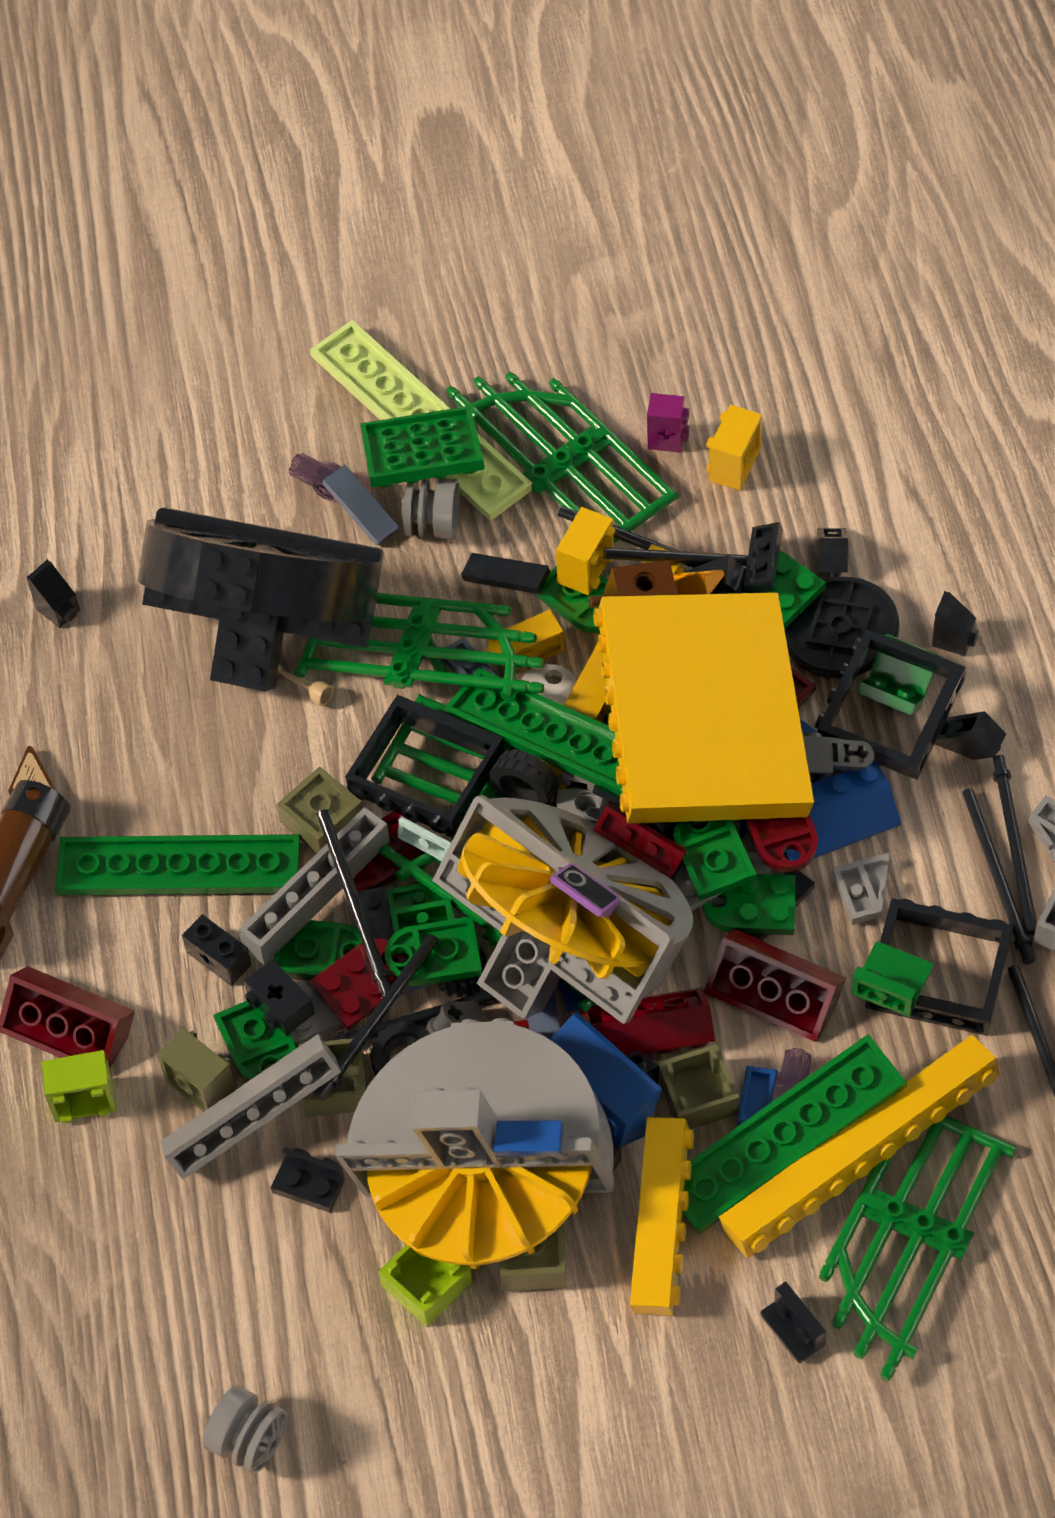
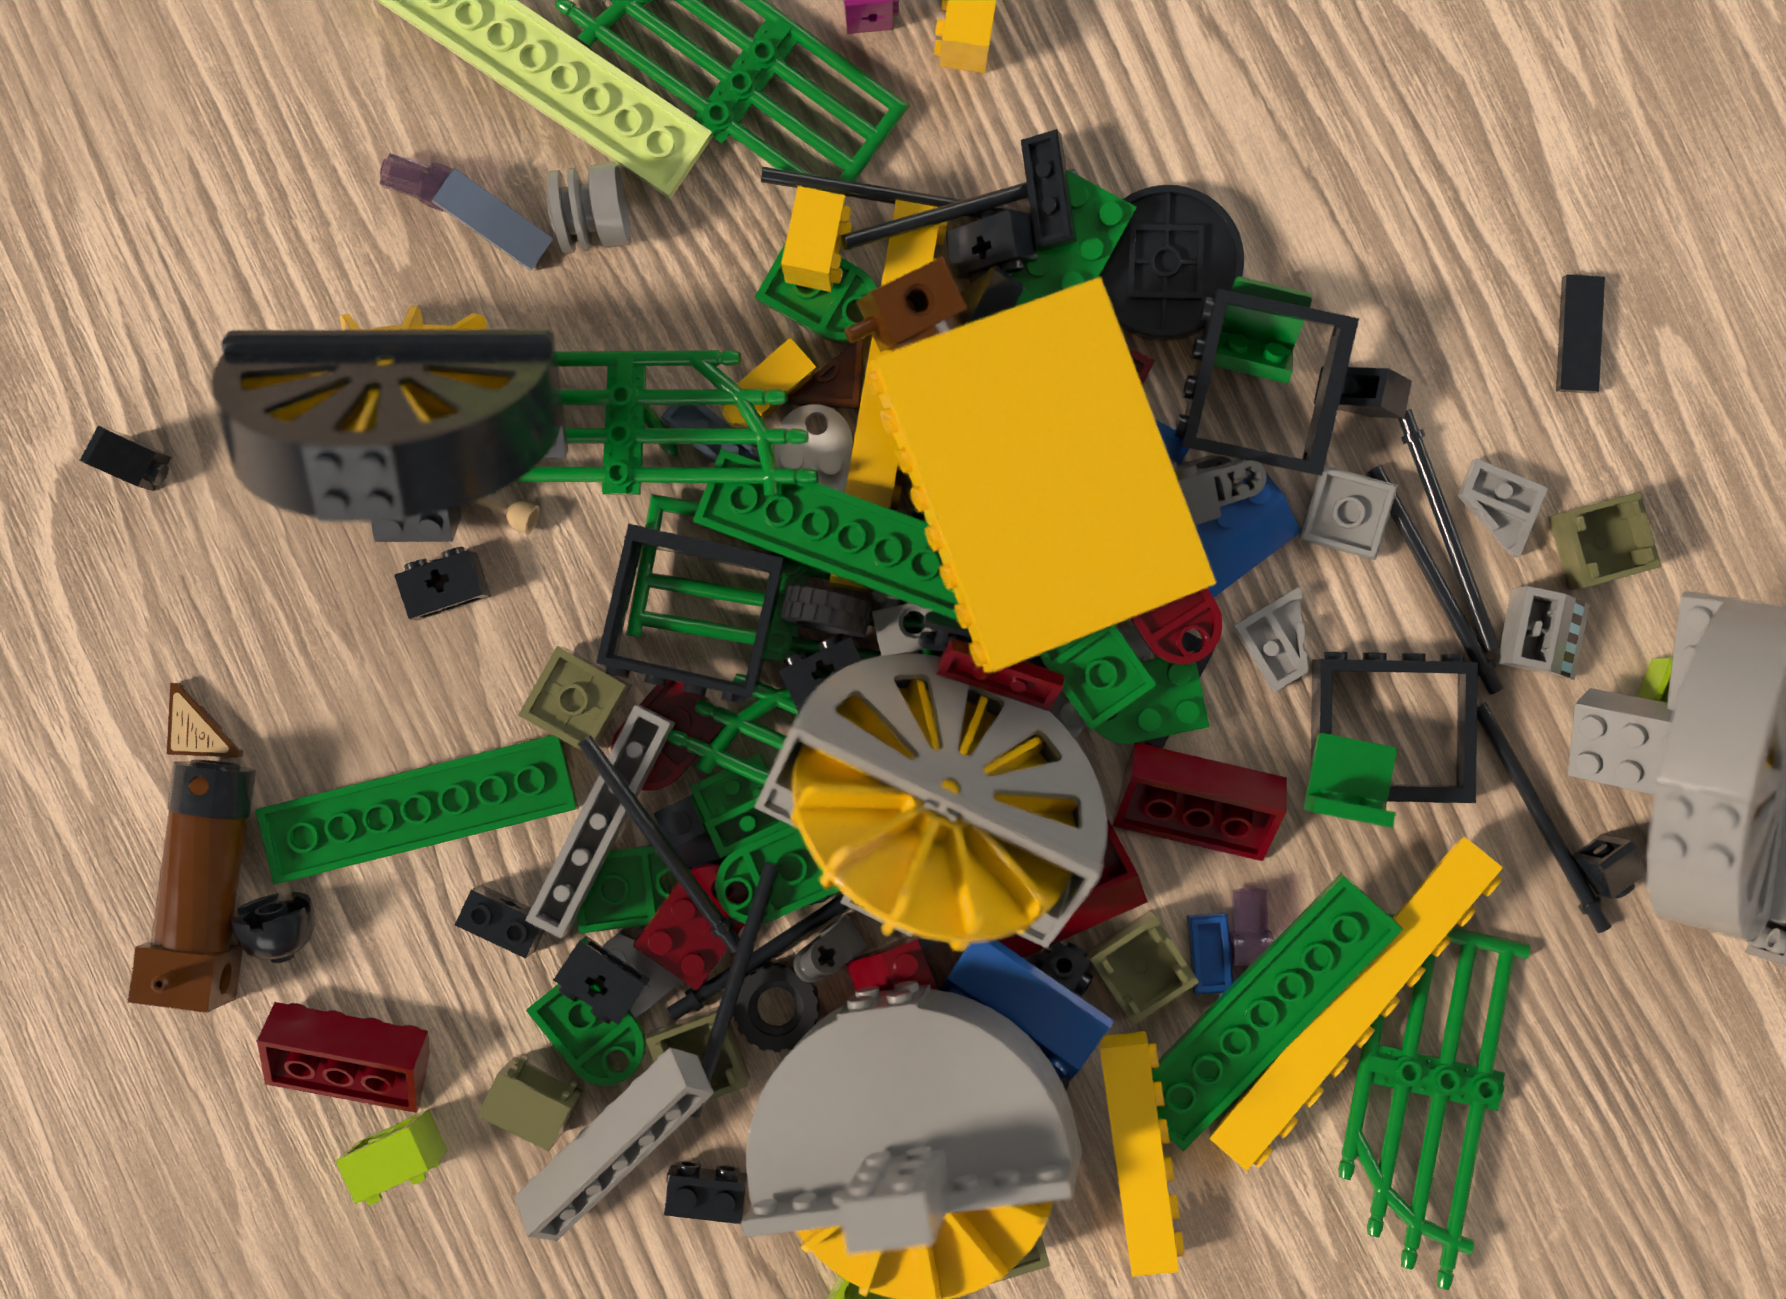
camera: 20 degrees left, 30 degrees up
green plate [360,406,485,488] -> none
light aqua slope [398,817,451,861] -> none
black tile [461,553,551,594] -> none
blue tile [493,1120,564,1156] -> none
slope [550,863,621,918] -> none
light orange slope [673,570,724,595] -> none
black bracket [760,1281,826,1363] -> none
black slope [817,528,848,577] -> none
black slope [932,591,979,656] -> none
none -> black cylinder [230,892,315,963]
none -> black brick [394,547,491,621]
none -> reddish brown tile [789,337,865,410]
none -> light grey plate [1298,466,1398,560]

